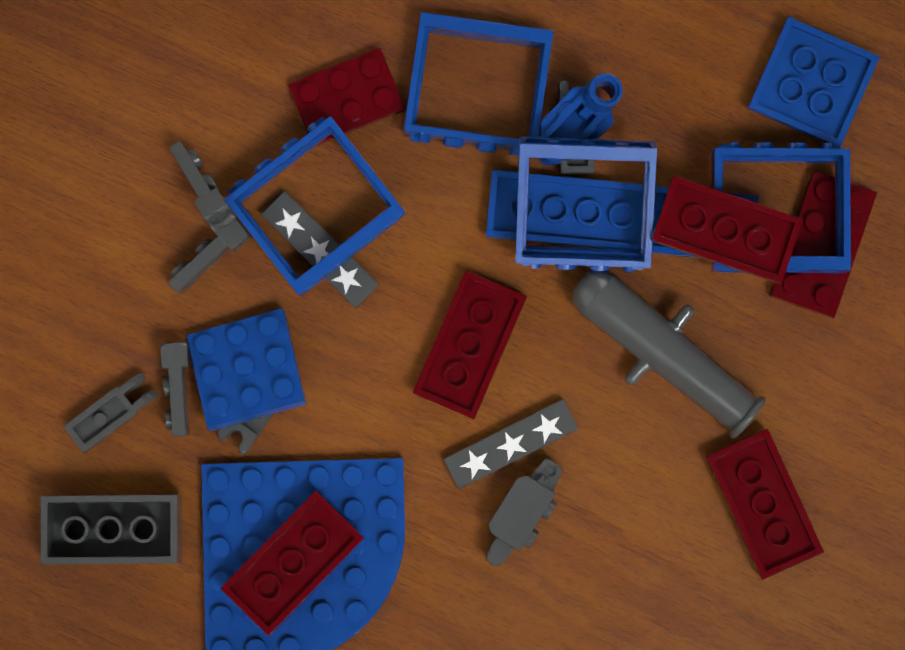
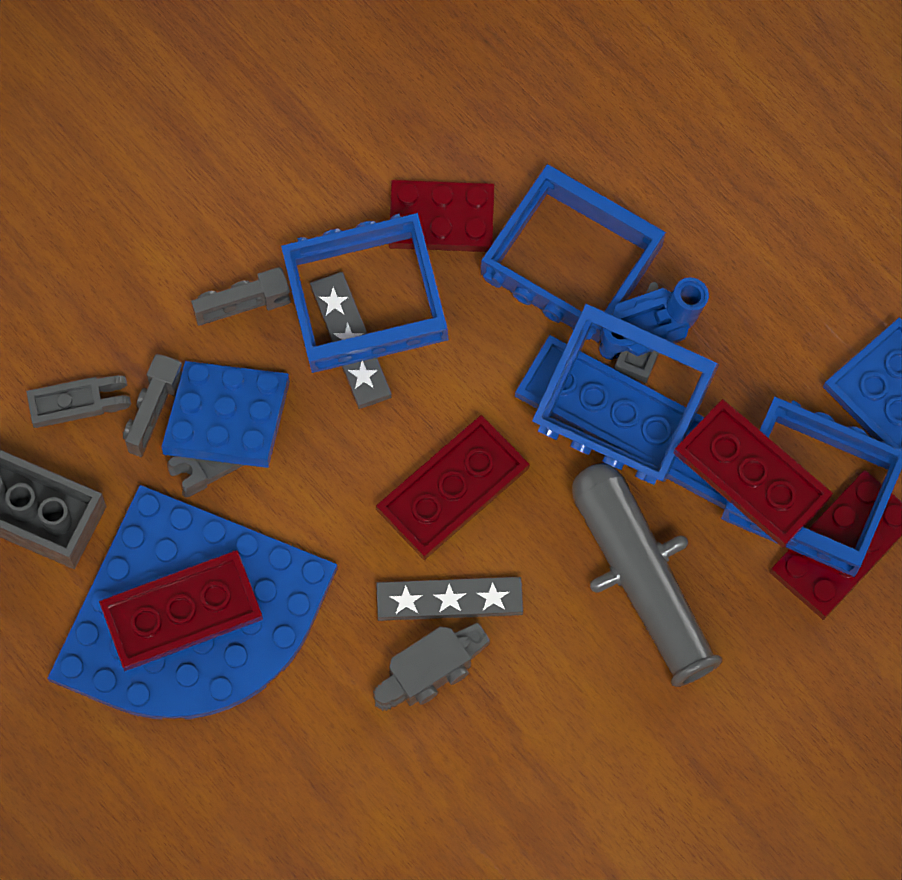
camera: 20 degrees right, 15 degrees down
dark grey plate [169,141,236,232] -> none
dark red plate [705,429,824,580] -> none

